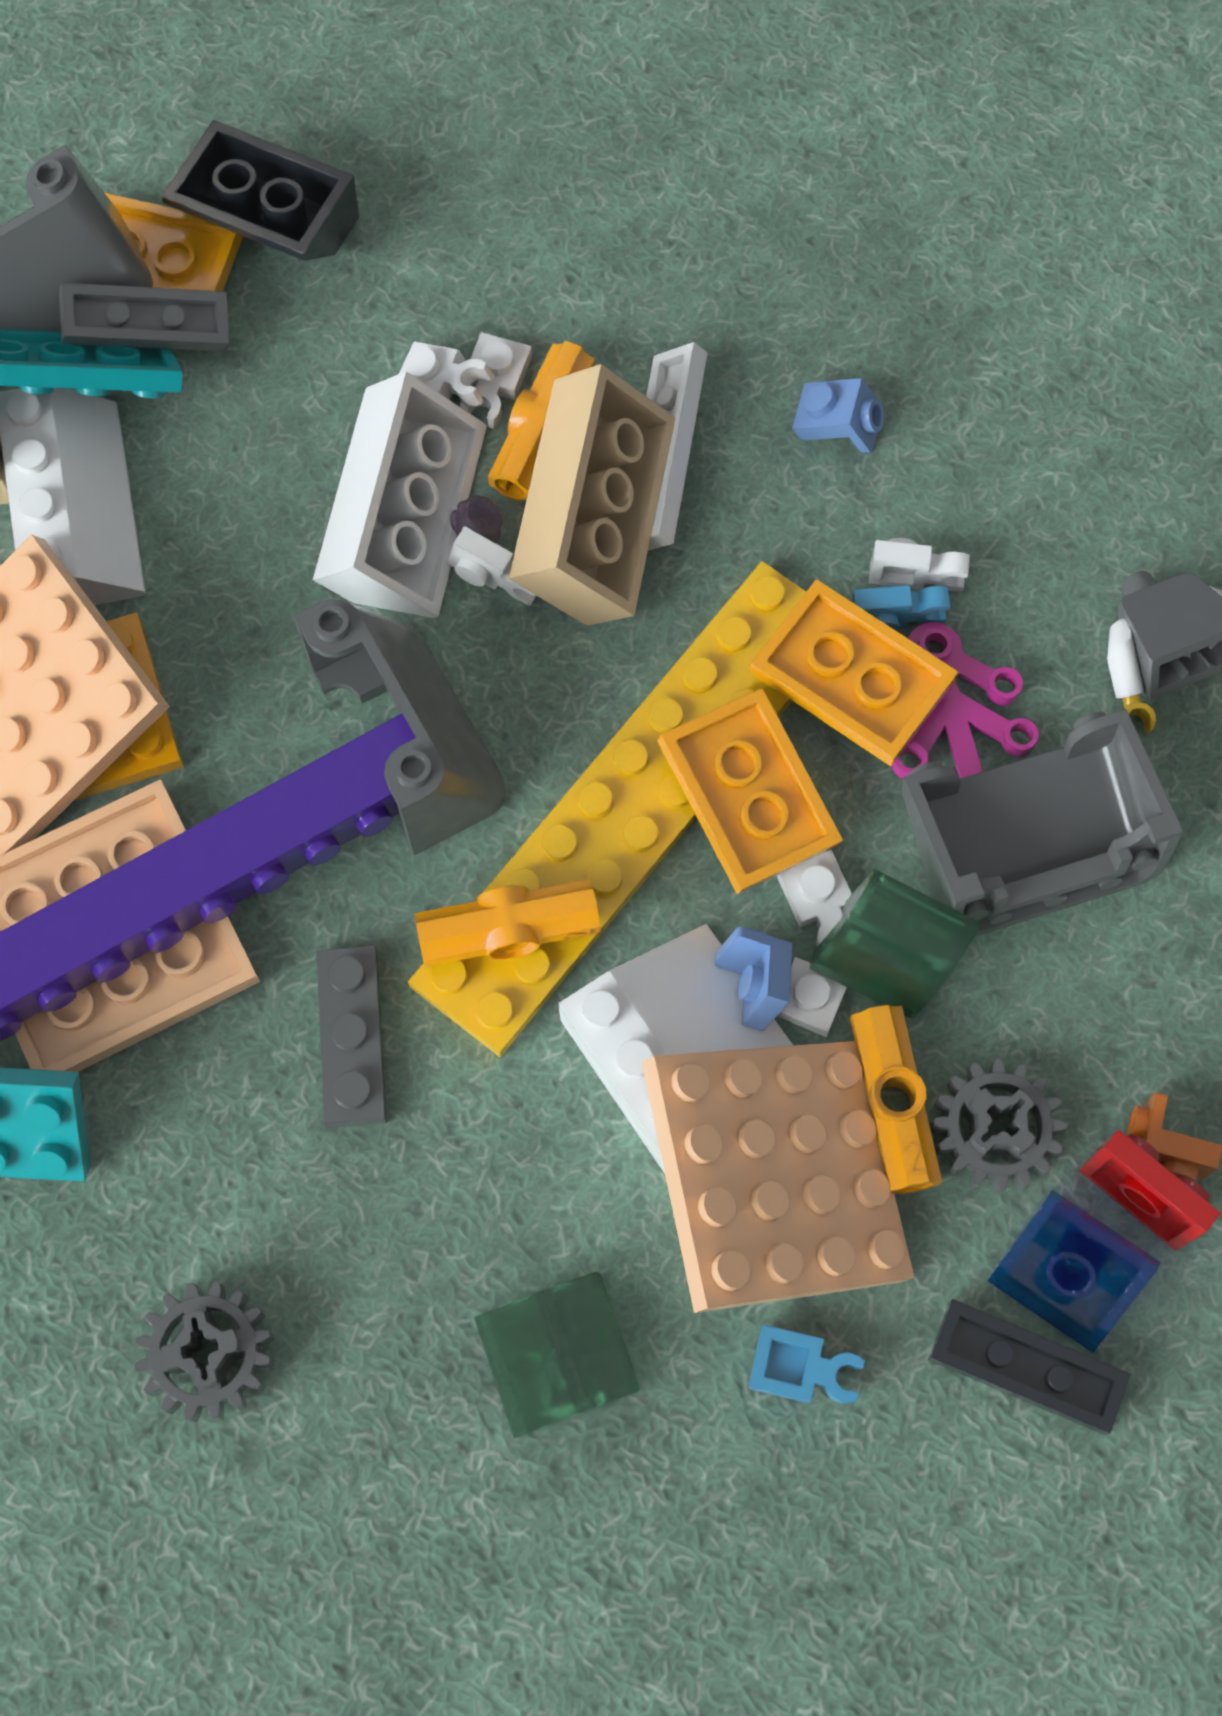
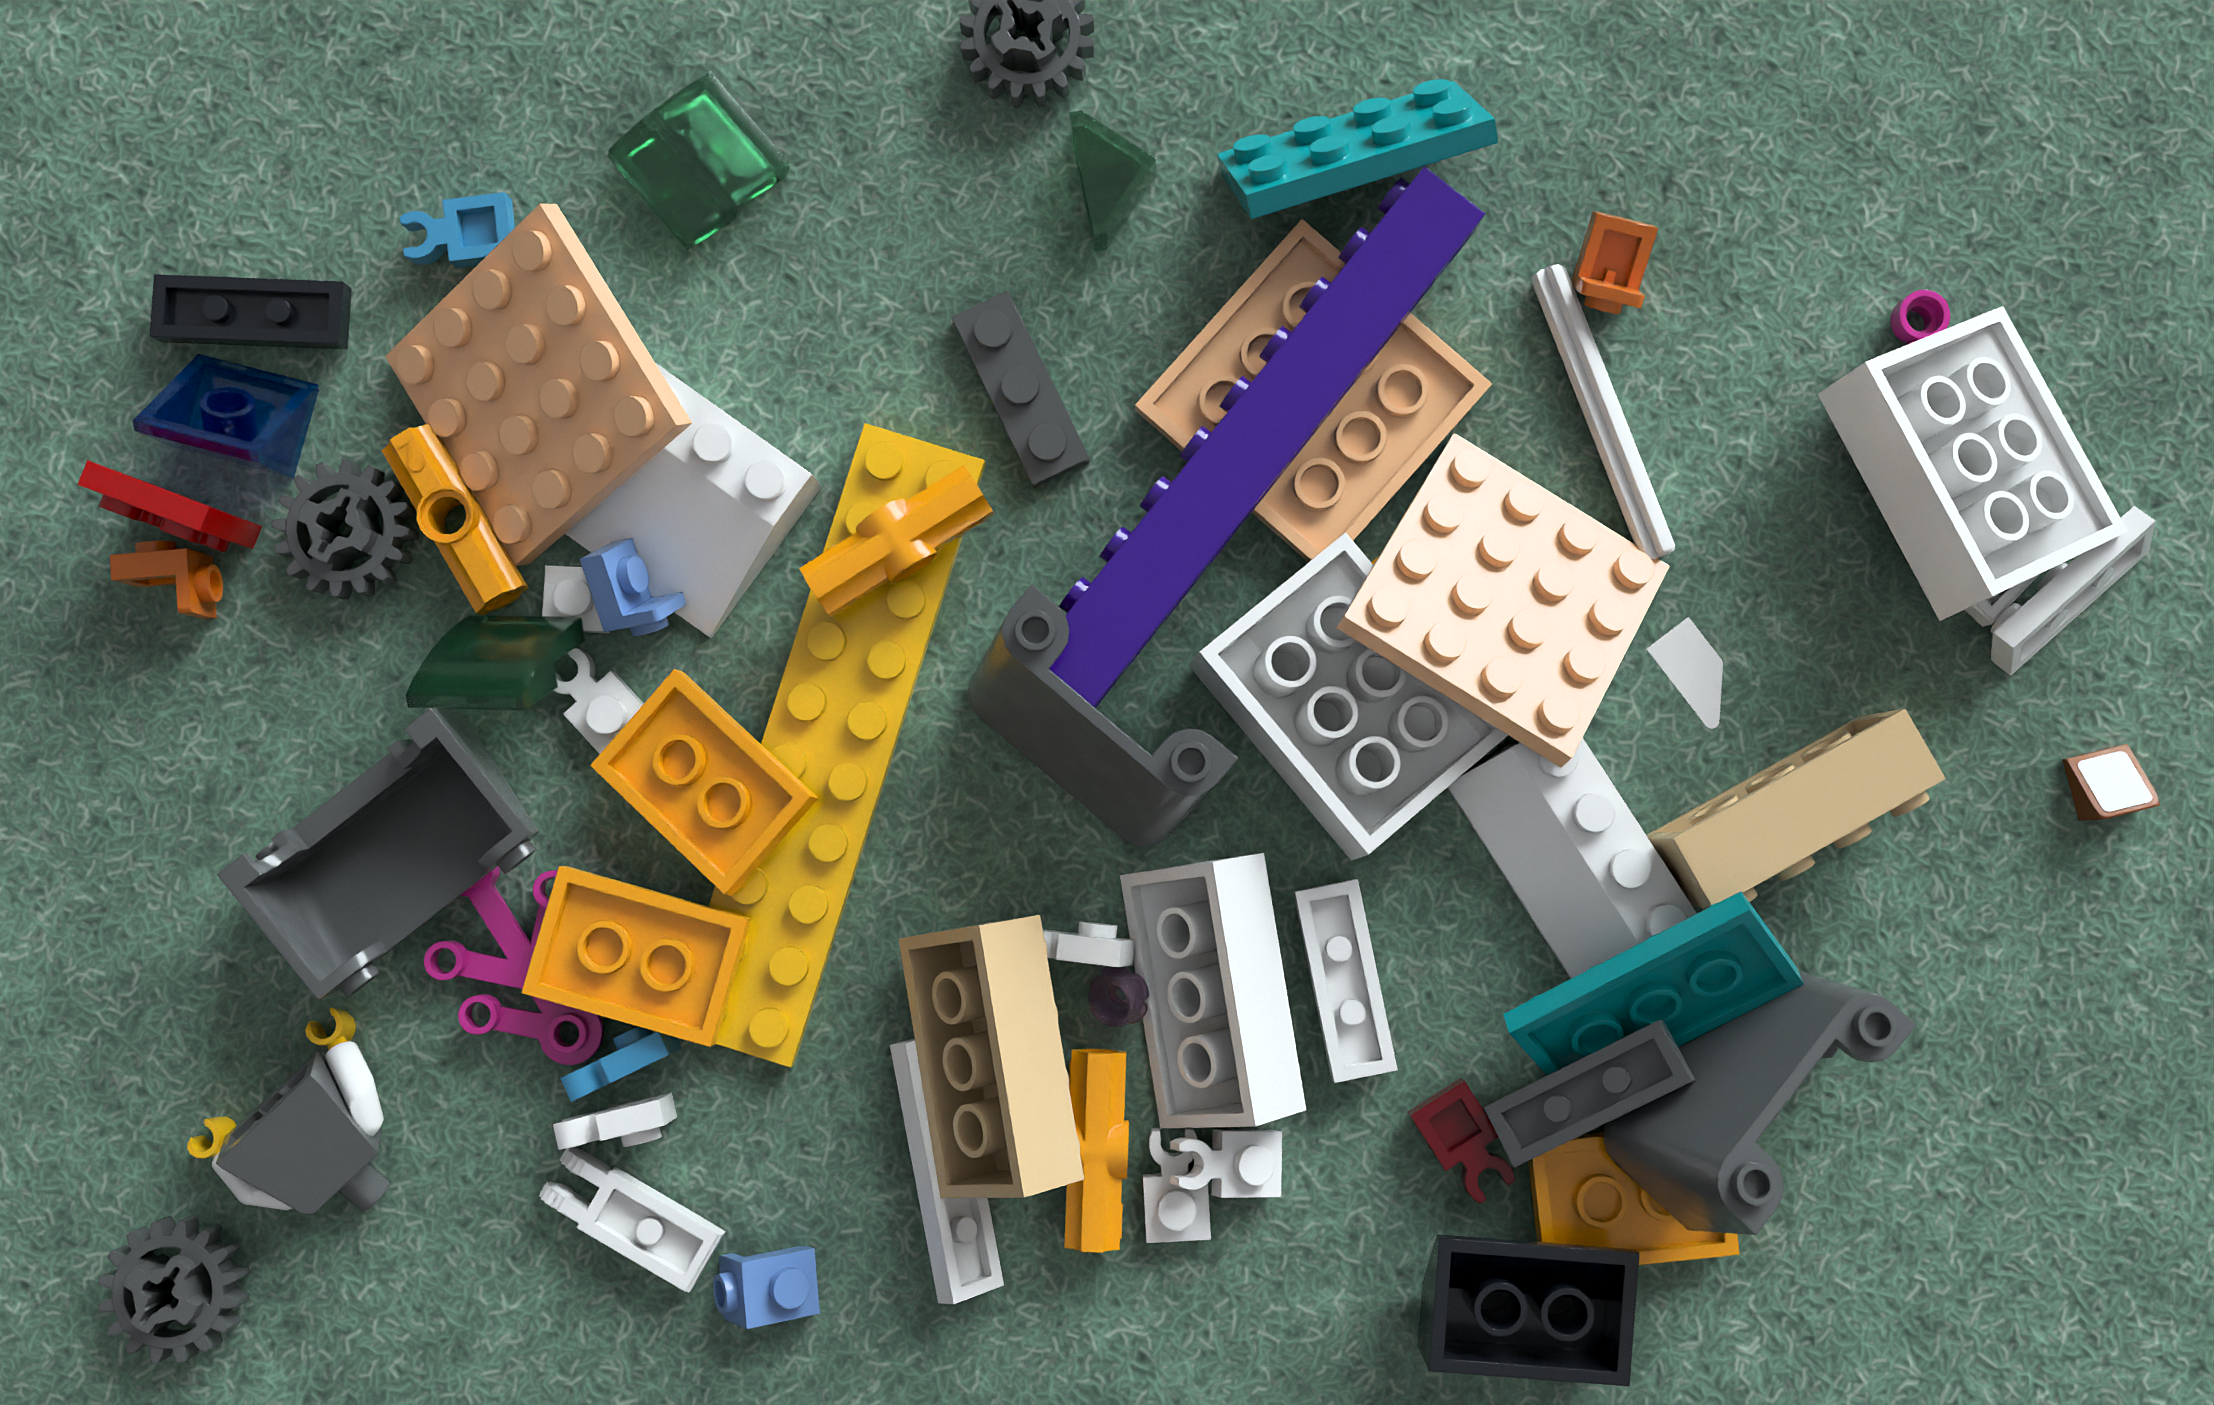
camera: 160 degrees right, 15 degrees up
none -> white hinge [539,1147,726,1293]
none -> clear green slope [1069,110,1157,252]
none -> white slope [1188,532,1508,861]
none -> white plate [1293,879,1398,1083]
none -> dark red plate [1407,1078,1515,1204]

